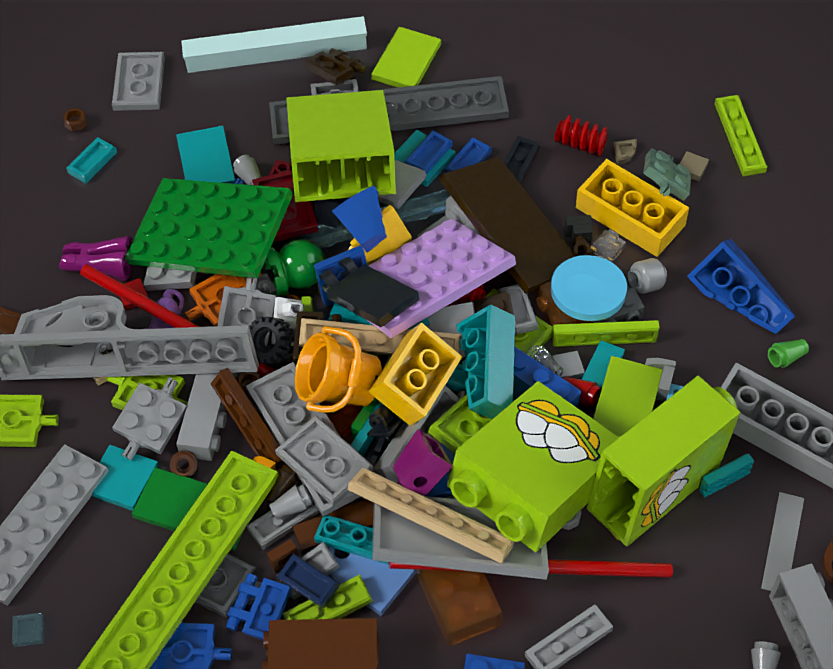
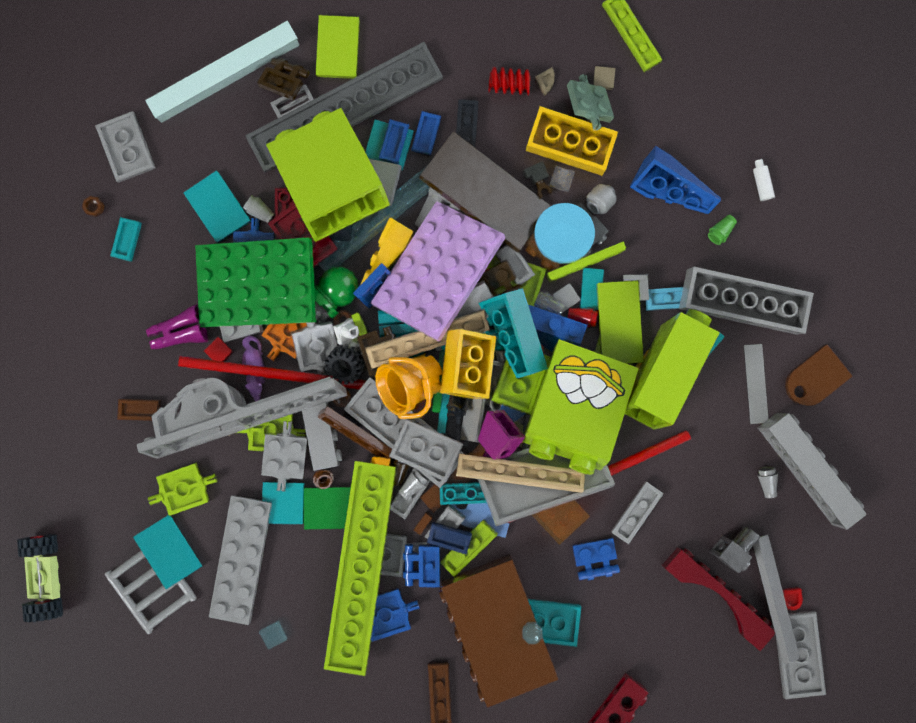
camera: 20 degrees left, 30 degrees up
black tile [319,257,420,327] -> none
blue slope [332,186,387,253] -> none

